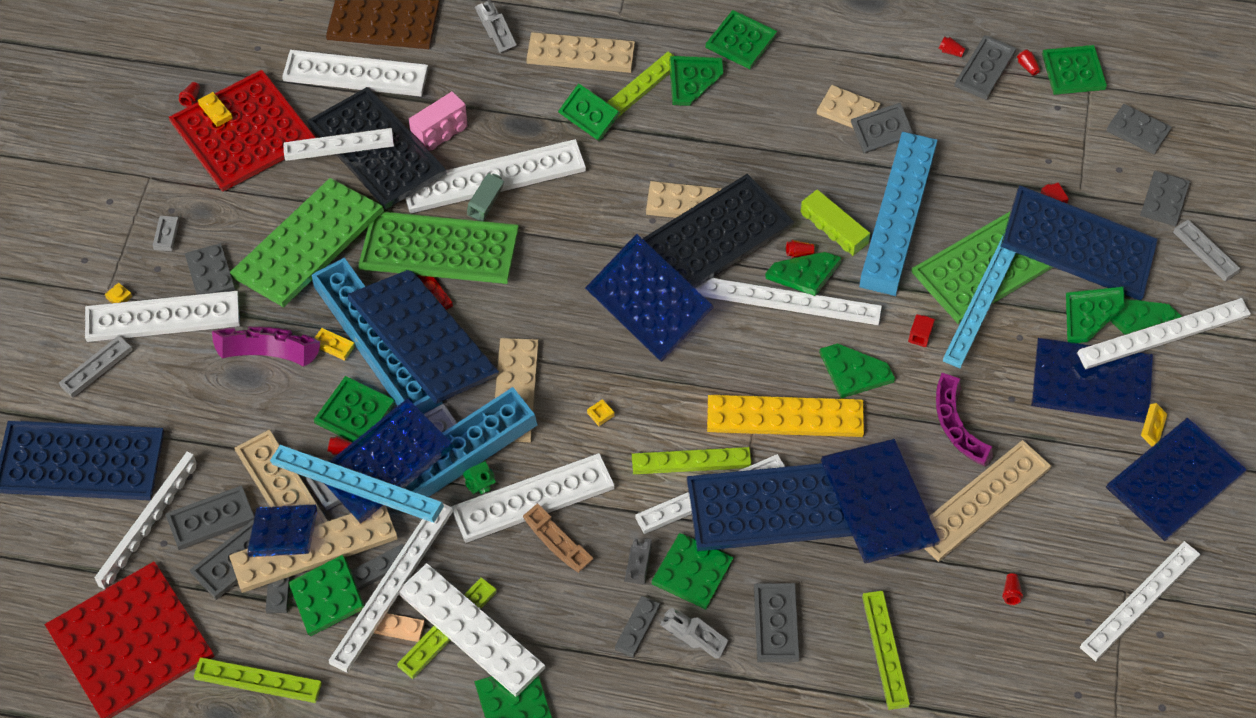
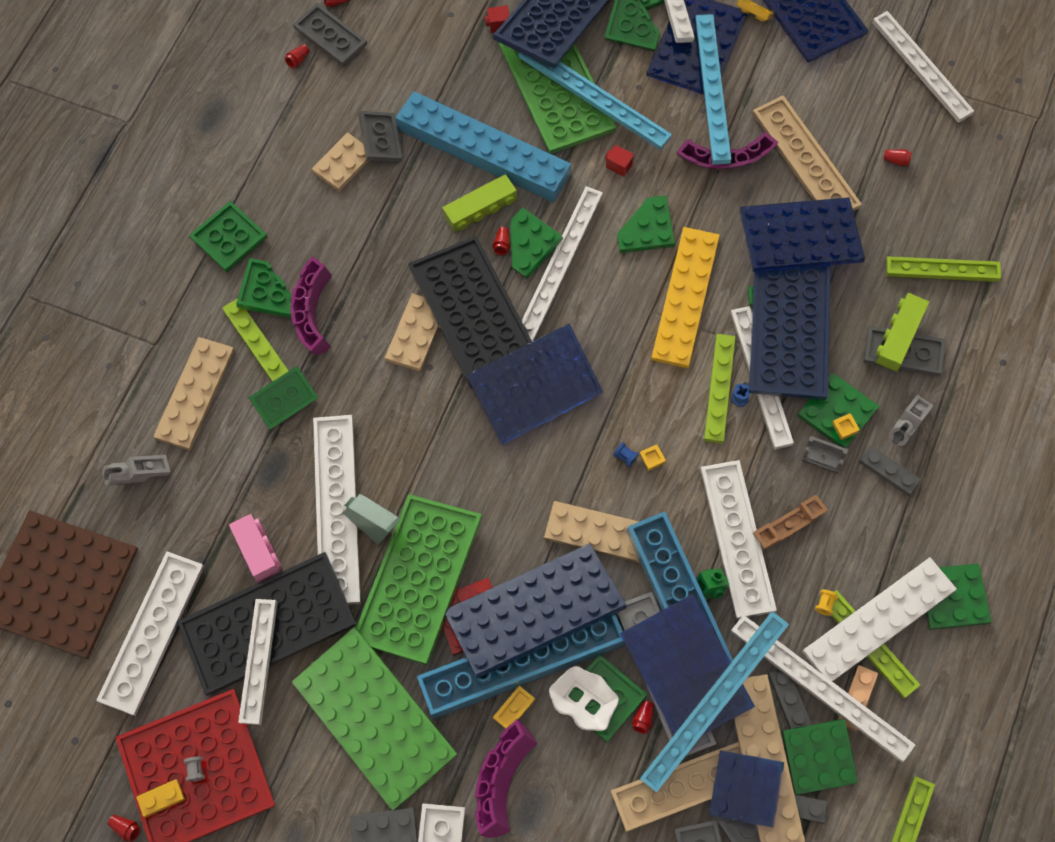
camera: 75 degrees left, 10 degrees up
none -> light grey bush [183,756,205,782]
none -> magenta brick [291,256,332,355]
none -> white piece [549,666,619,731]
none -> blue bush [613,442,639,468]
none -> medium azure plate [695,14,731,165]
none -> blue bush [731,383,751,407]
none -> yellow bush [814,589,838,616]
none -> yellow plate [832,413,860,440]
none -> lime brick [875,293,930,372]

